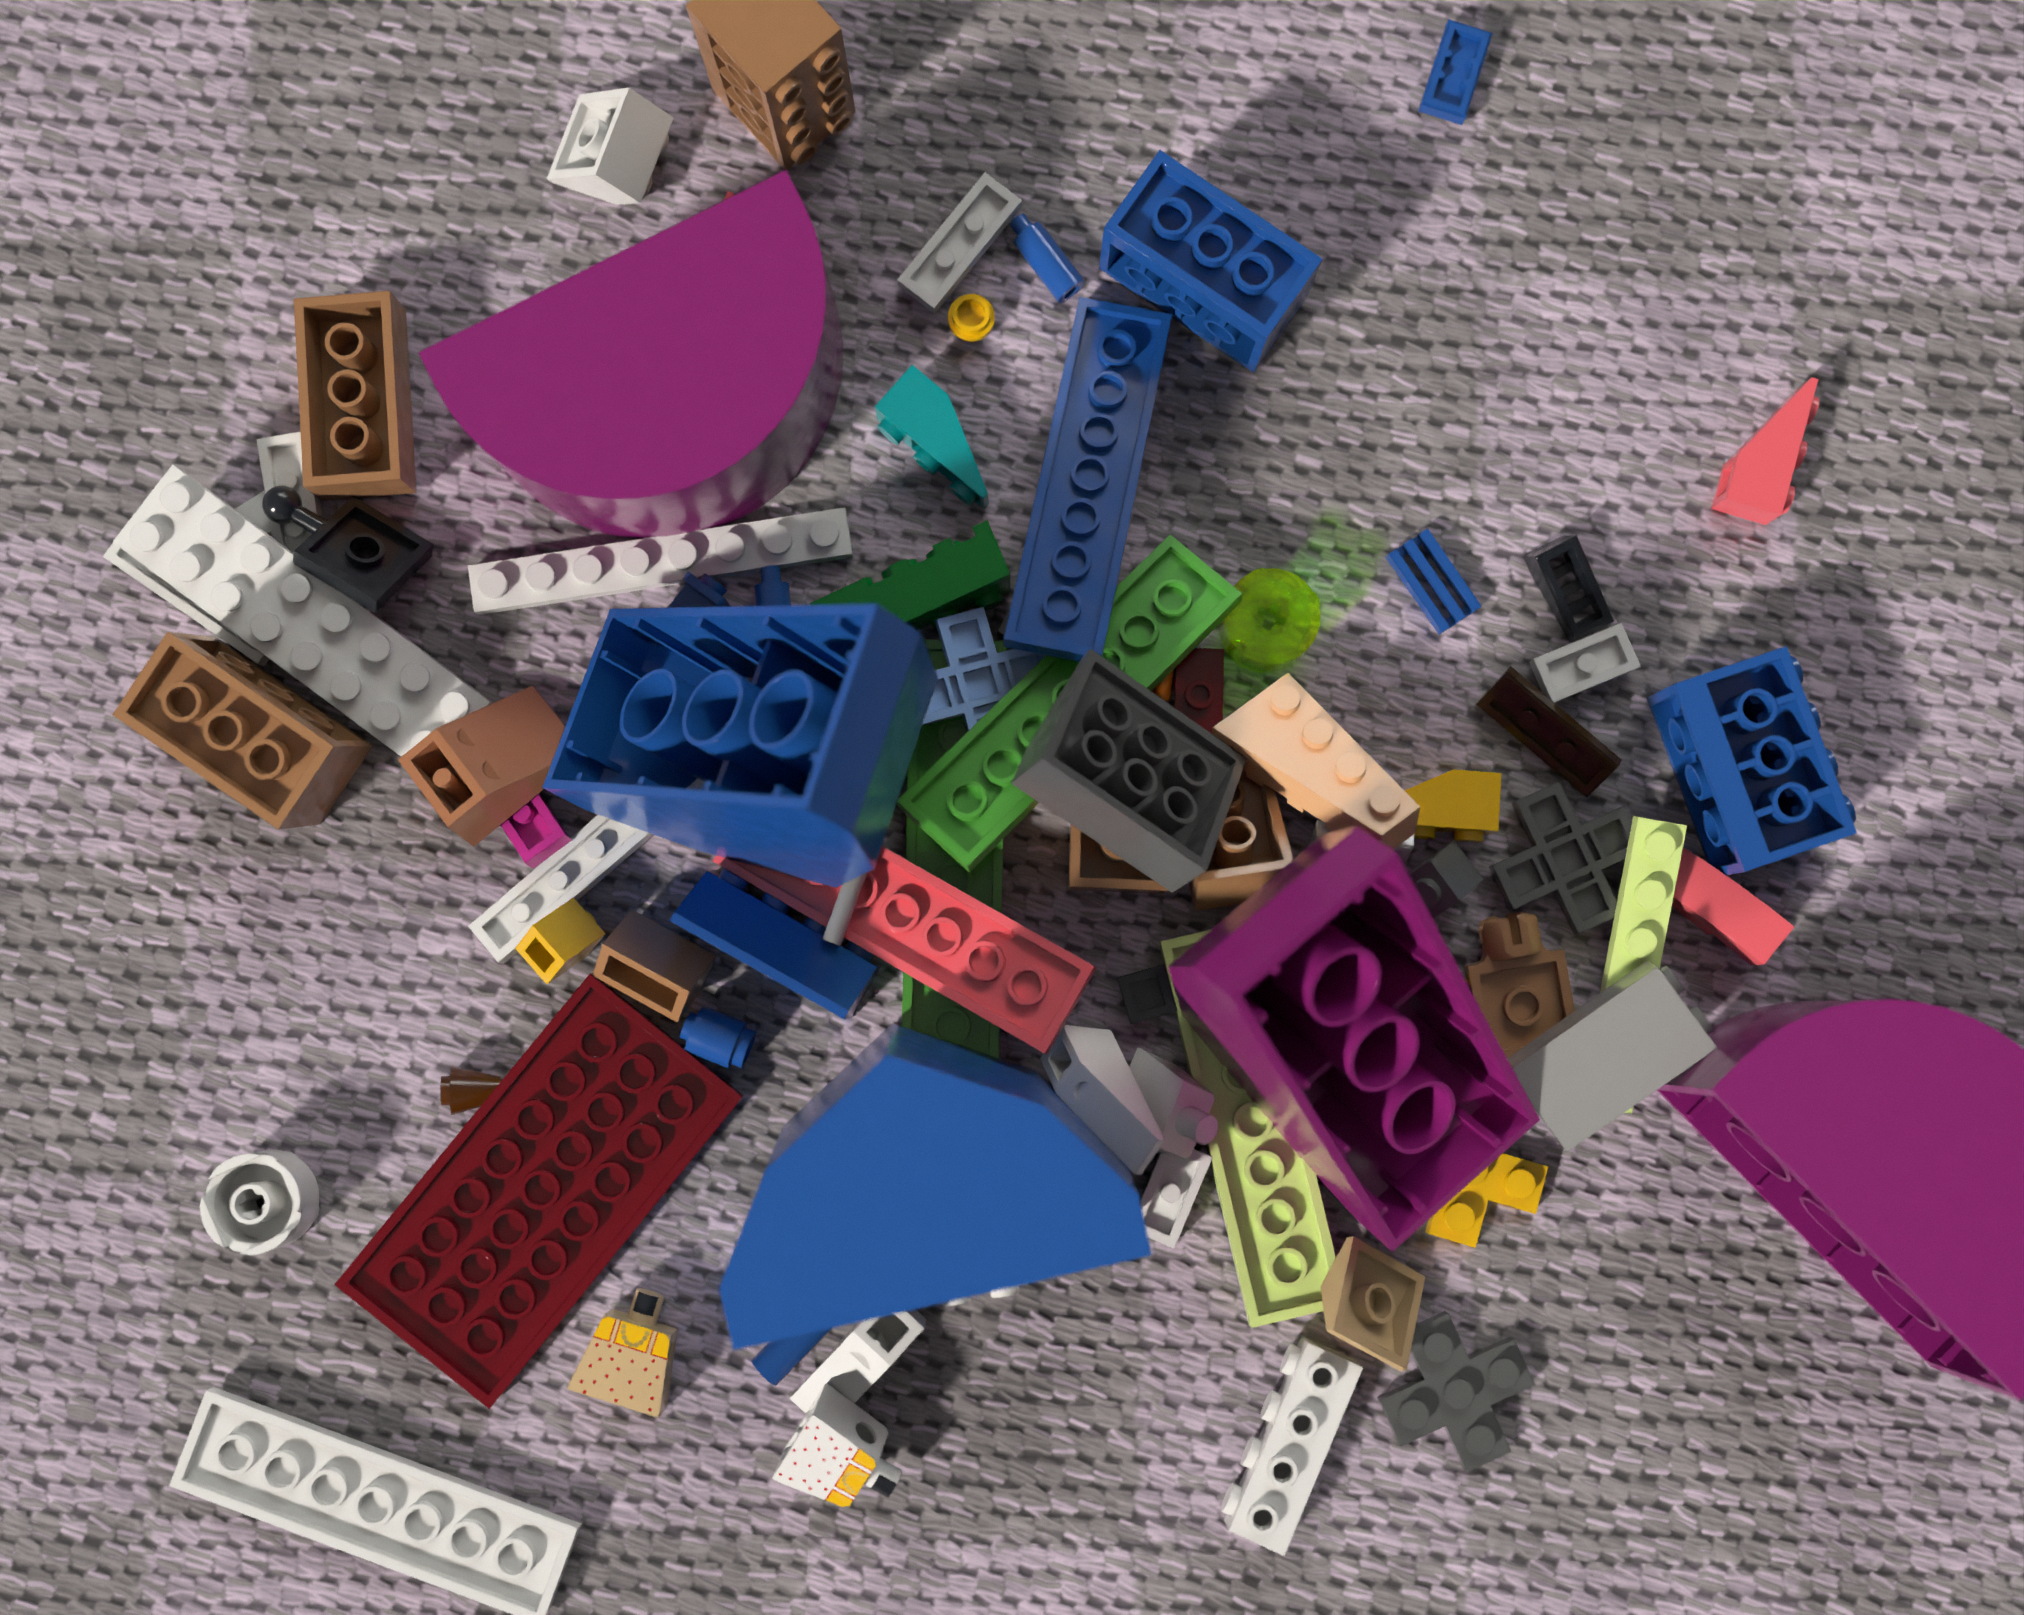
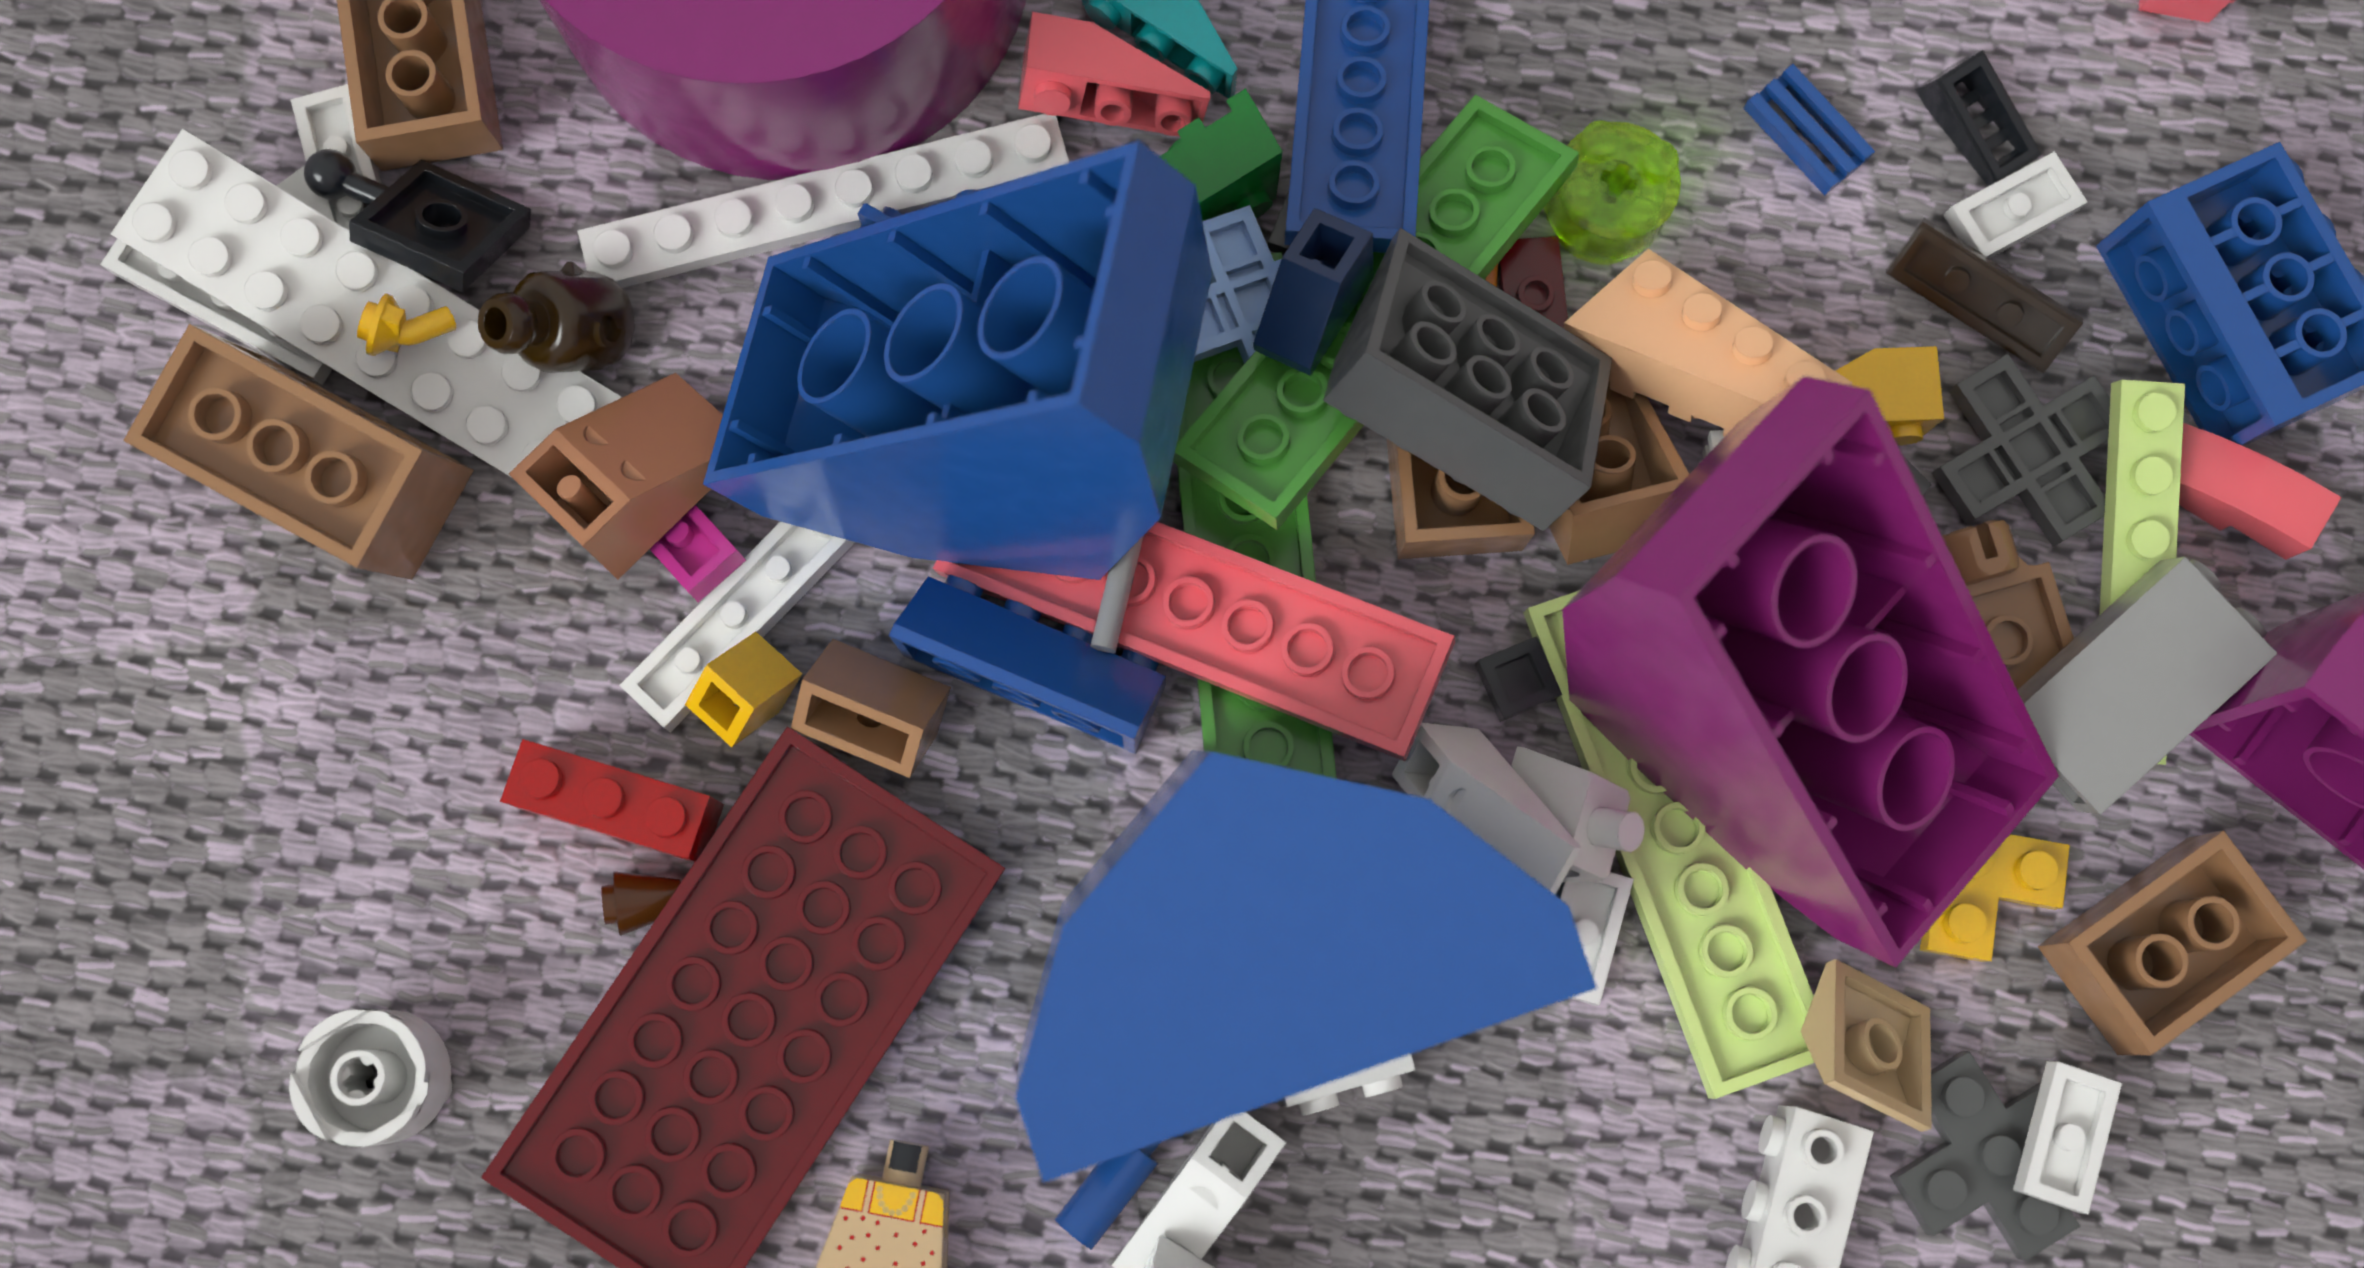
camera: 10 degrees left, 5 degrees down
blue brick [680,1006,757,1068] -> none
none -> yellow plate [357,293,457,356]
none -> dark brown piece [478,261,635,373]
none -> red brick [500,739,724,863]
none -> coral slope [1018,12,1210,136]
none -> dark blue slope [1253,208,1374,376]
none -> white plate [2013,1061,2122,1214]
none -> medium nougat brick [2037,830,2307,1055]

